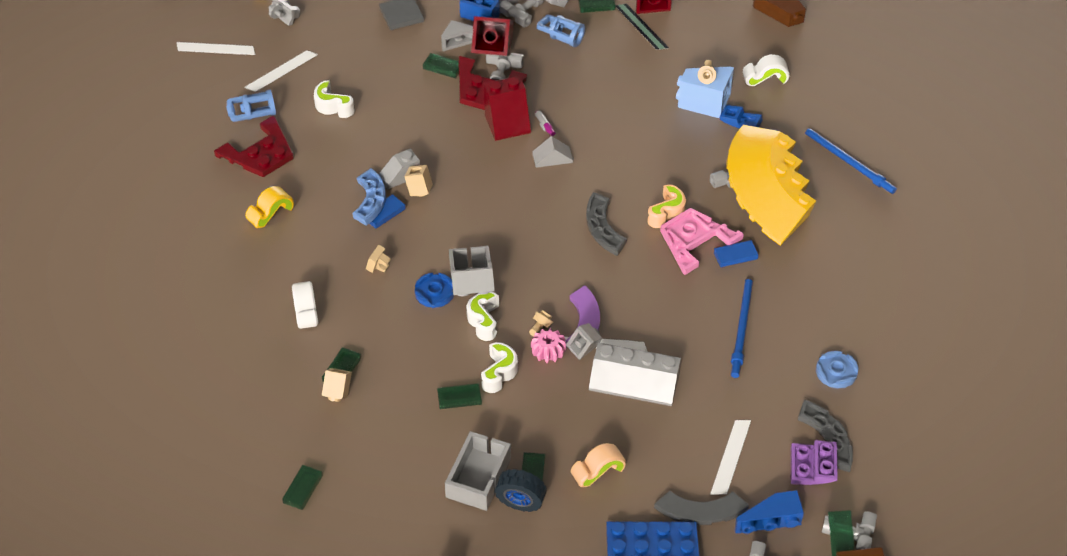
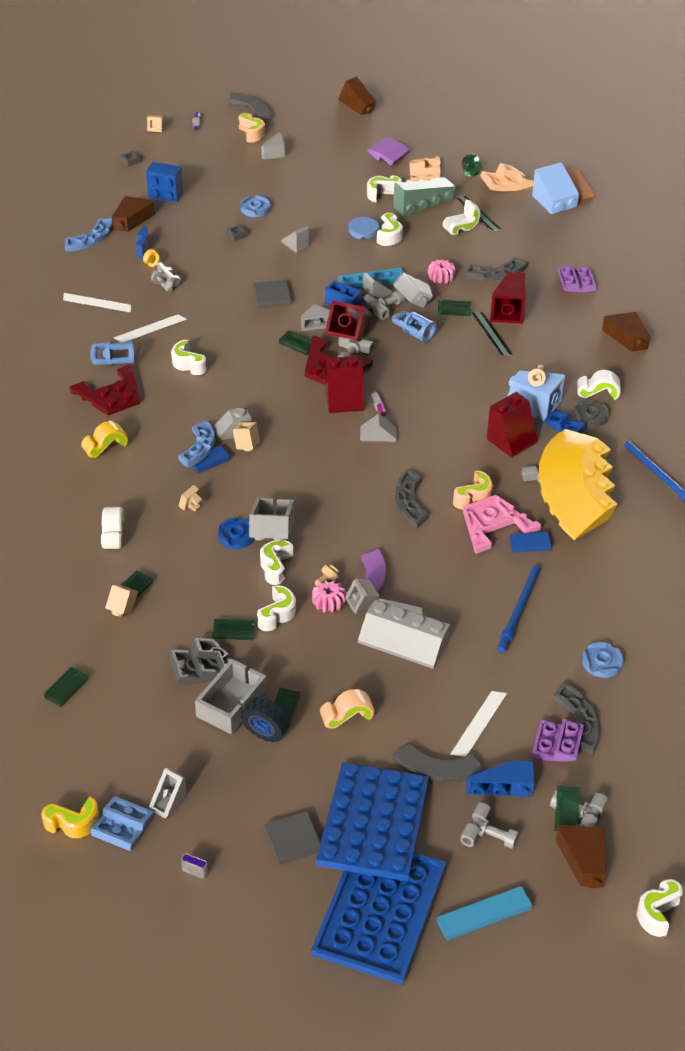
camera: 10 degrees right, 5 degrees down
none -> dark grey slope [168,638,230,683]
none -> dark red slope [487,392,538,458]
none -> dark grey tile [573,399,609,427]

